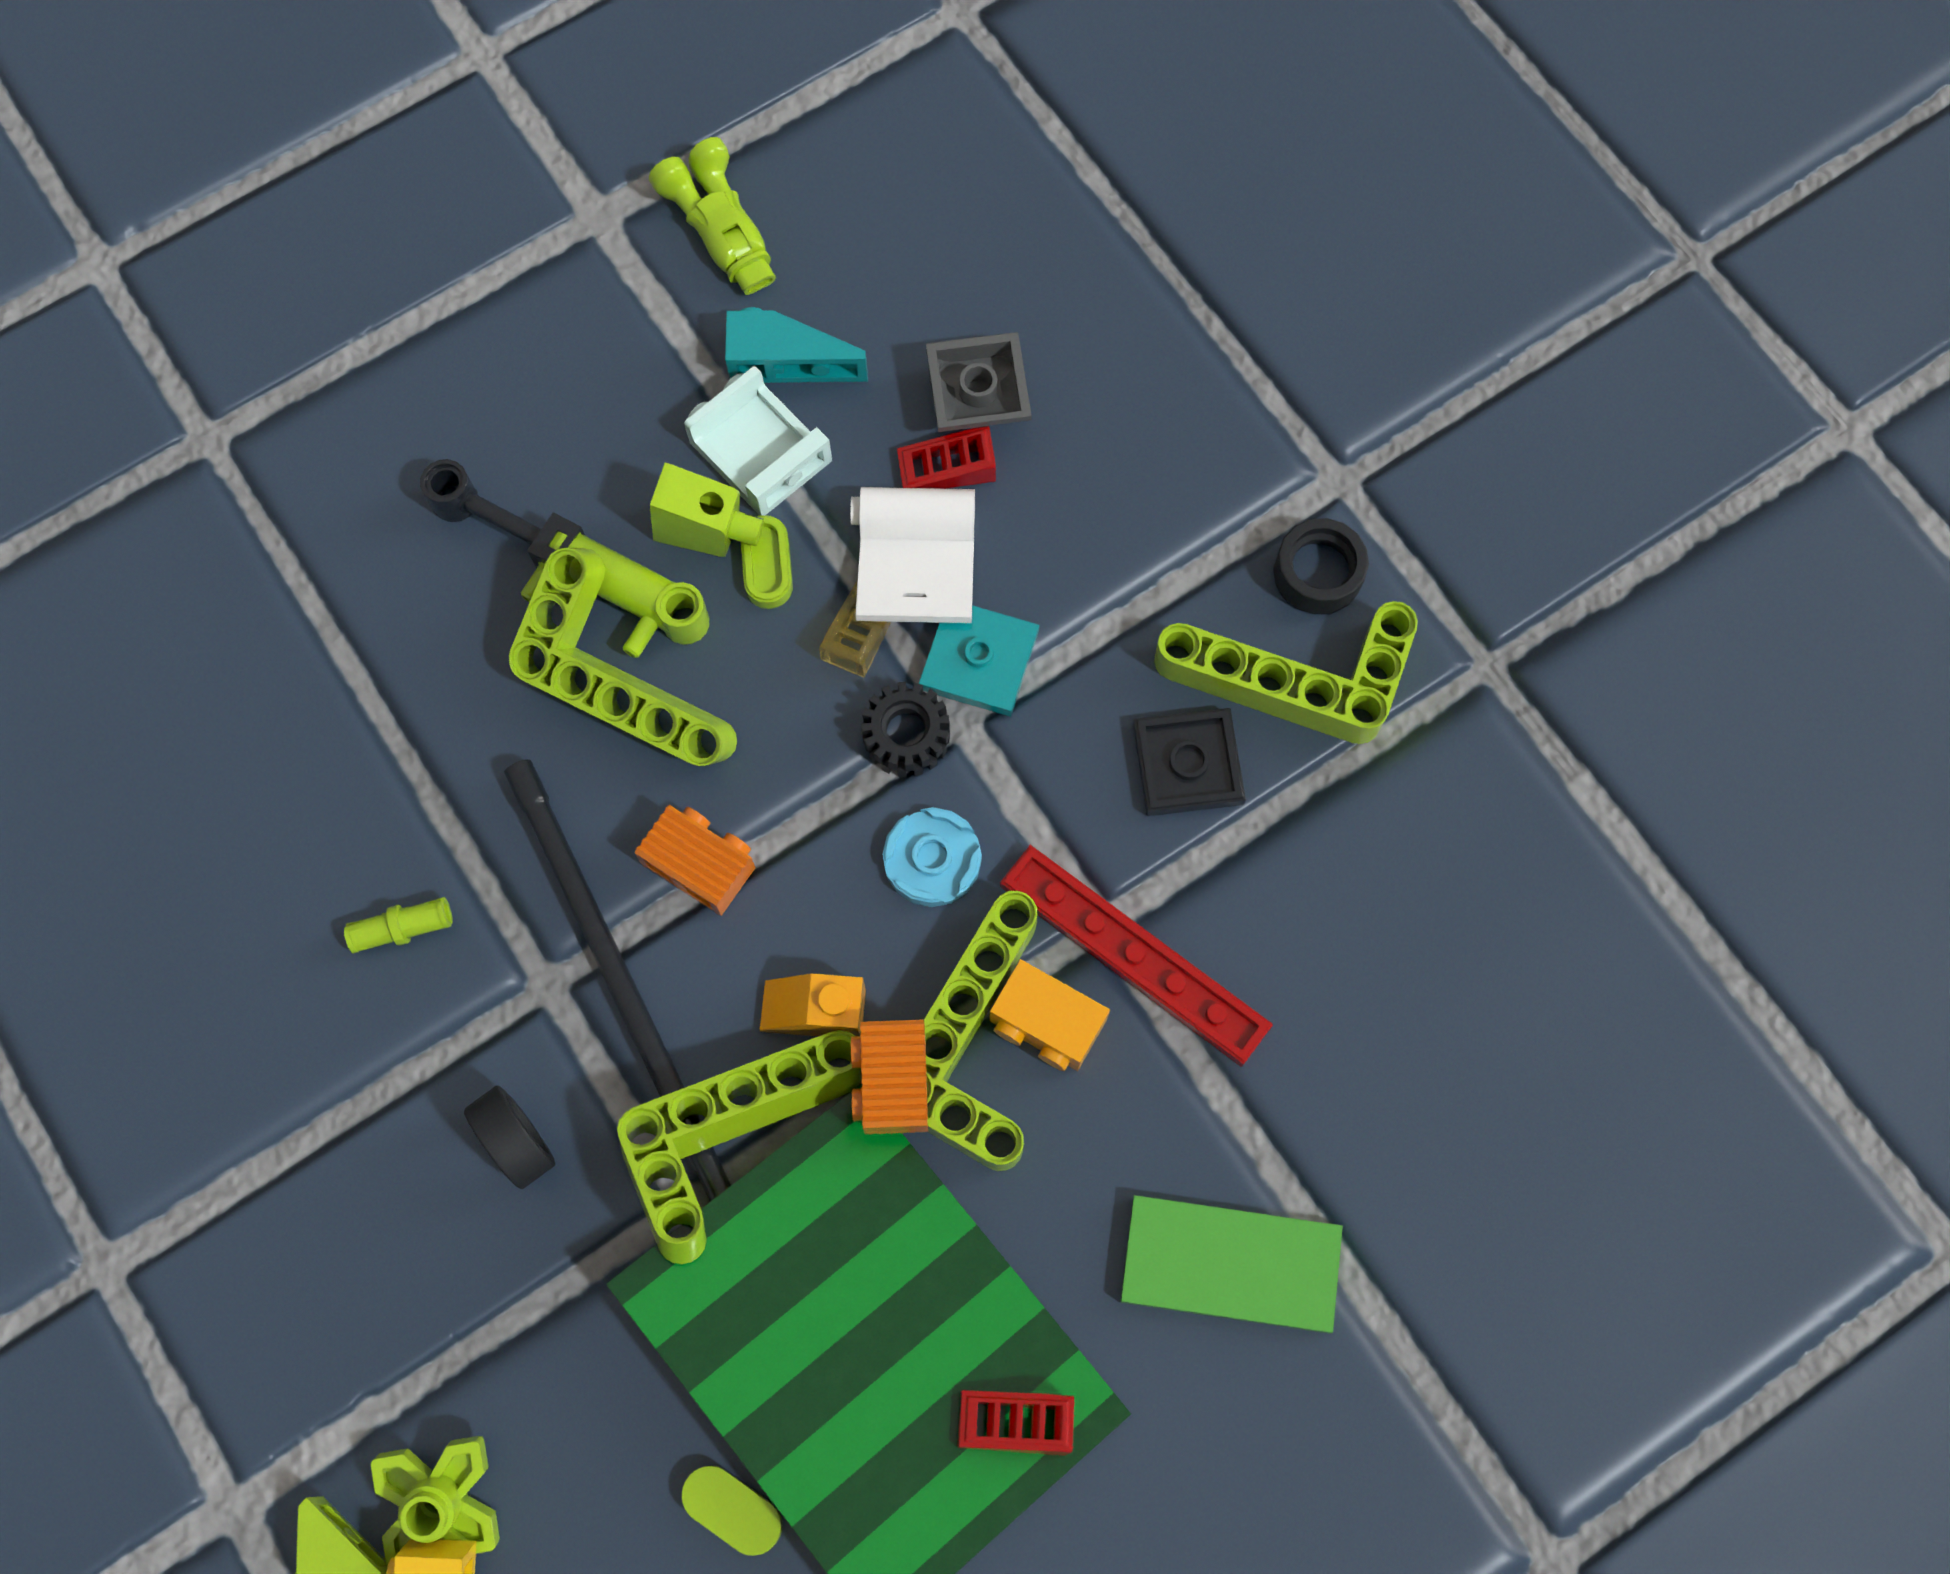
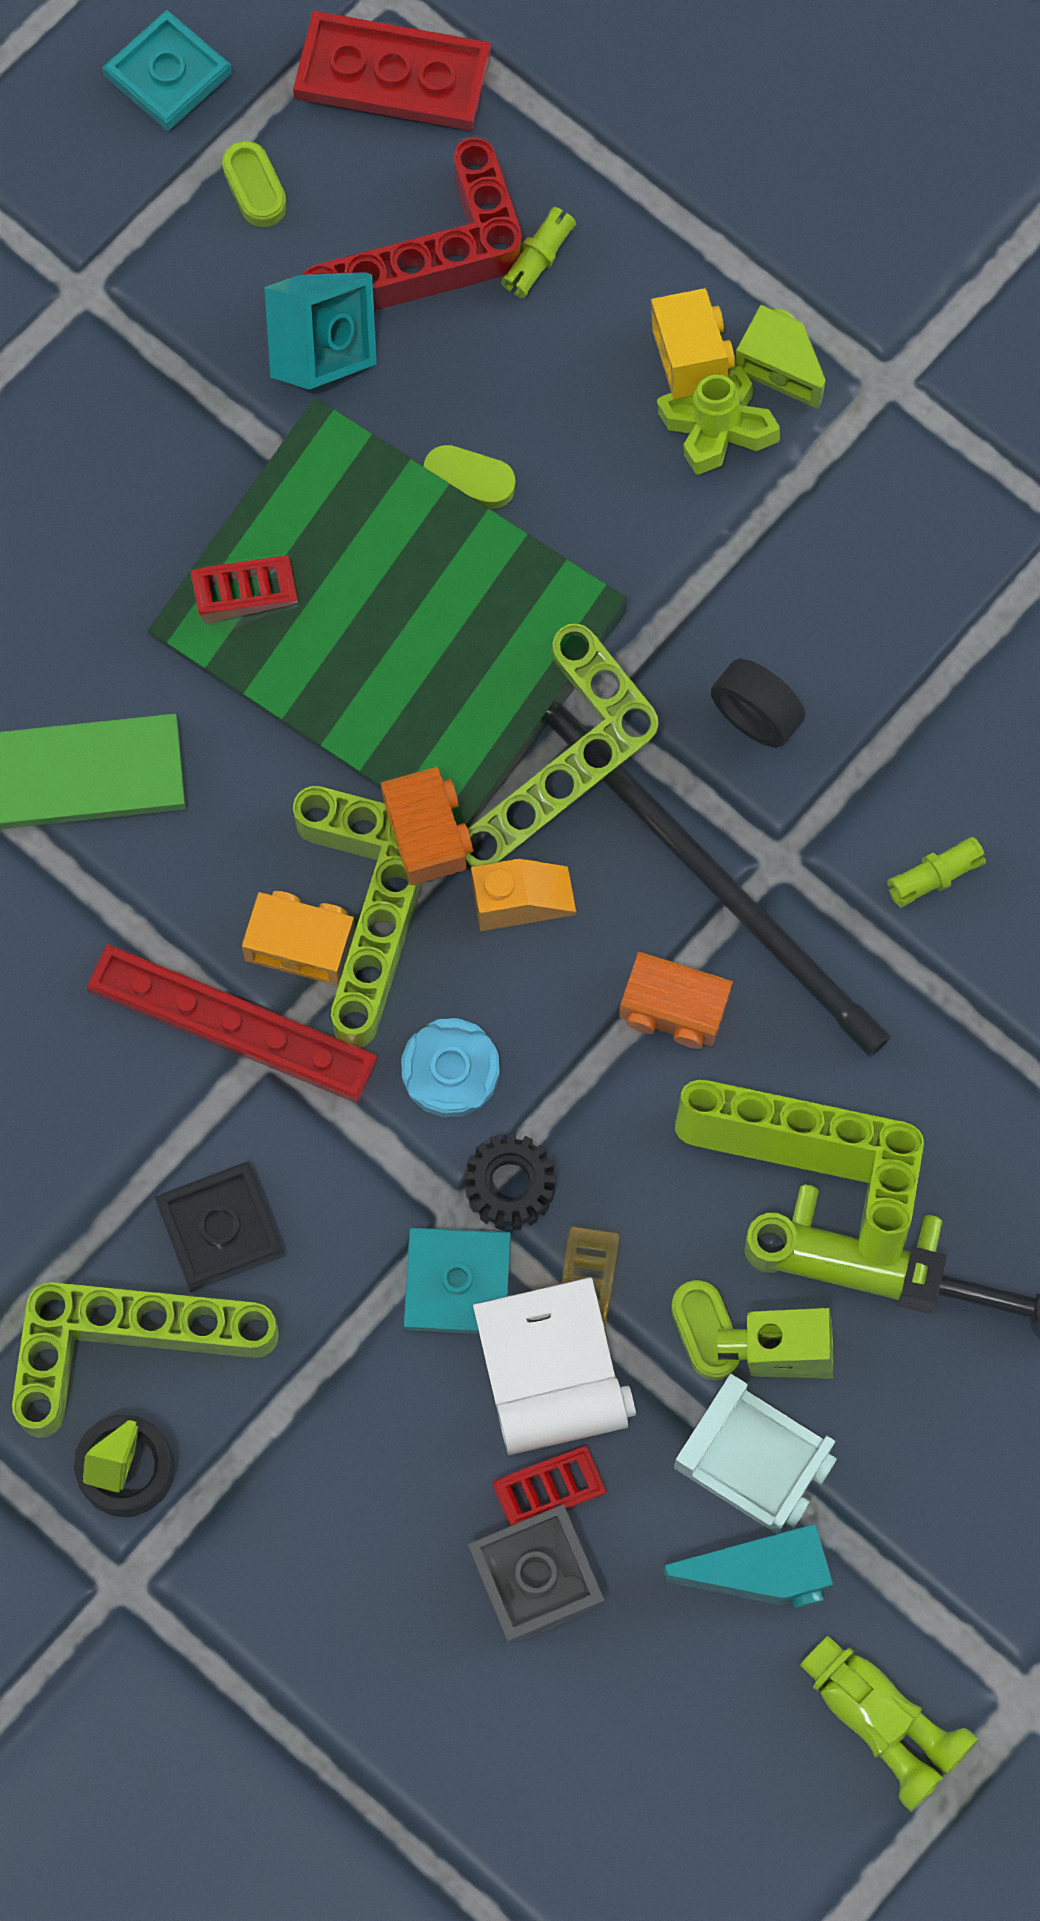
camera: 165 degrees right, 0 degrees up
none -> lime slope [83,1420,138,1493]

